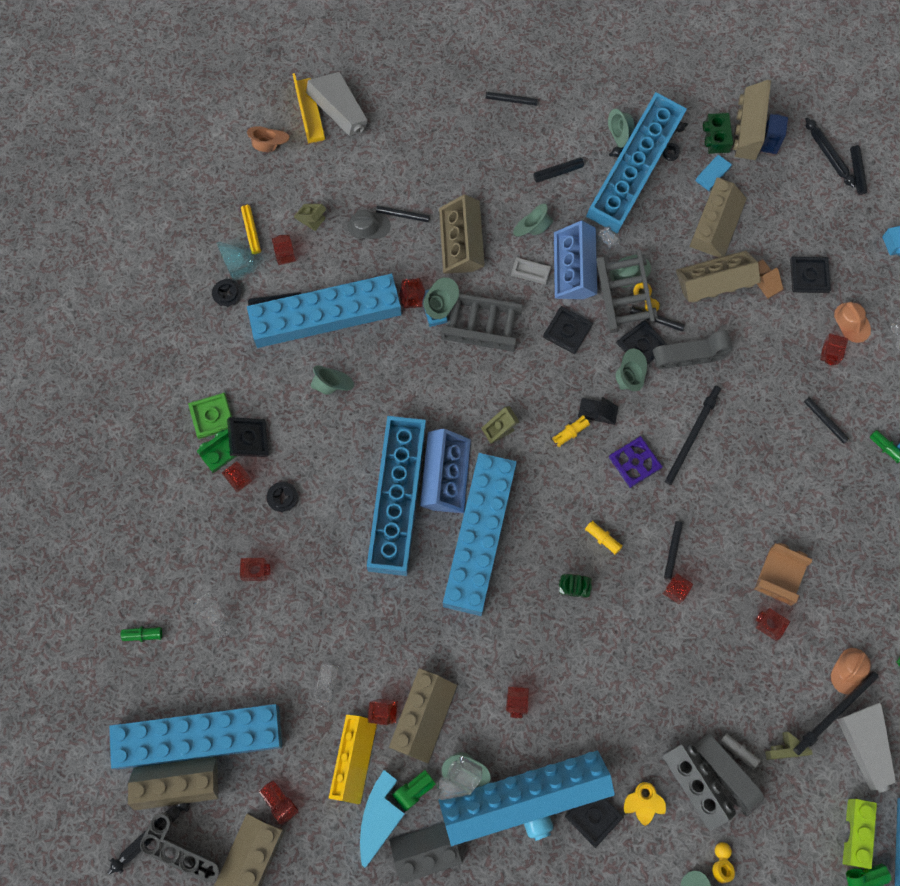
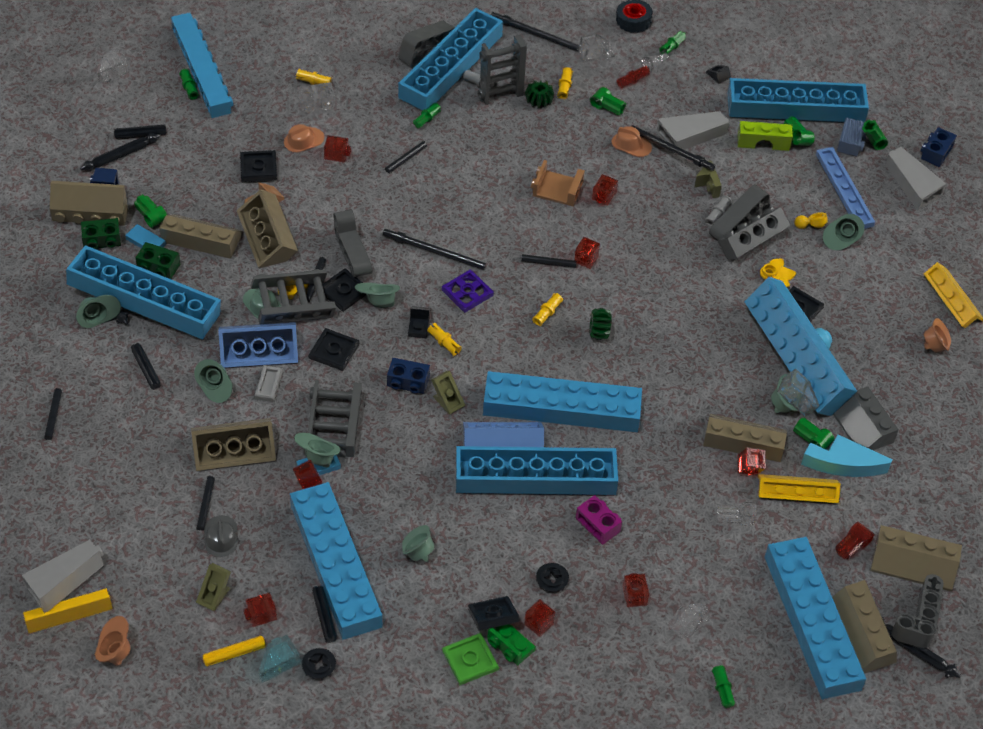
camera: 100 degrees left, 20 degrees down
clear red brick [506,687,529,718] -> none
clear bush [597,226,621,251] -> none
none -> green piece [134,194,167,228]
none -> dark green brick [135,242,181,279]
none -> dark blue brick [387,358,430,394]
none -> magenta brick [575,495,622,545]

